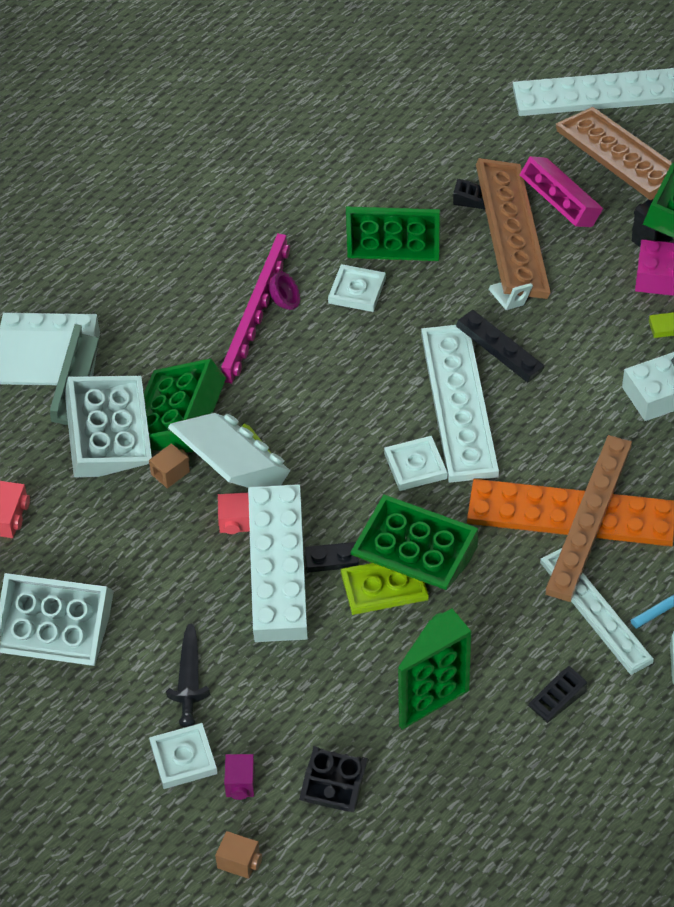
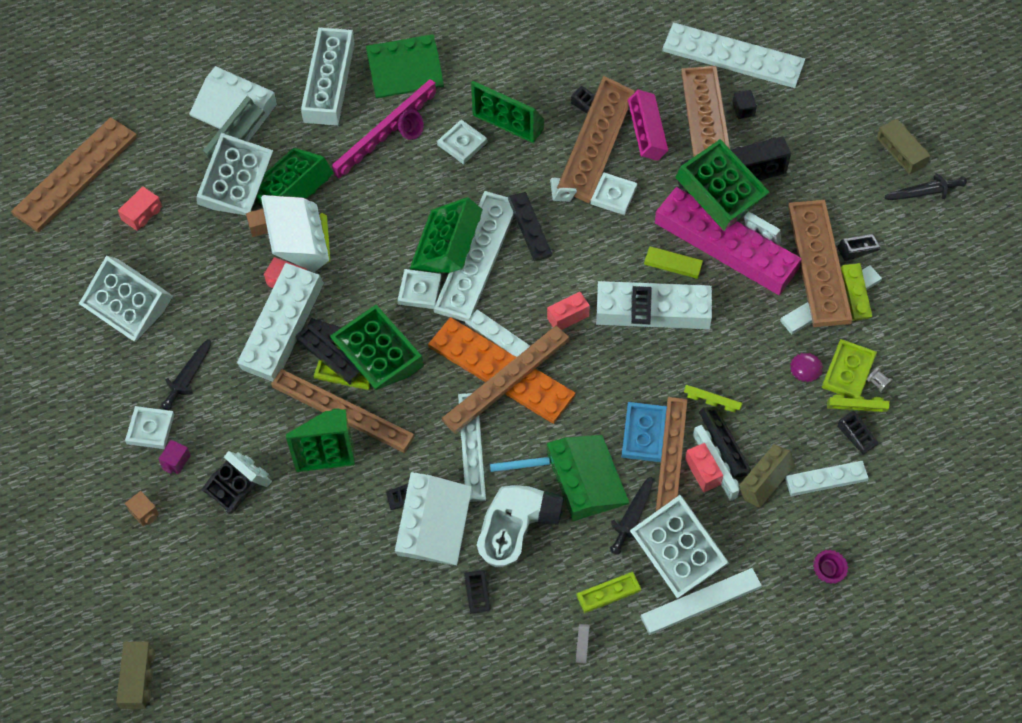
camera: 25 degrees right, 10 degrees up
none -> light aqua plate [224,451,272,487]
none -> medium nougat plate [271,369,414,453]
none -> black plate [295,324,361,385]
none -> light aqua brick [301,28,354,126]
none -> green slope [366,34,444,98]
none -> light aqua slope [395,472,472,566]
none -> green slope [409,197,483,273]
none -> light aqua plate [465,310,530,357]
none -> coral brick [547,292,590,330]
none -> light aqua plate [591,173,637,215]
none -> black brick [732,90,757,119]

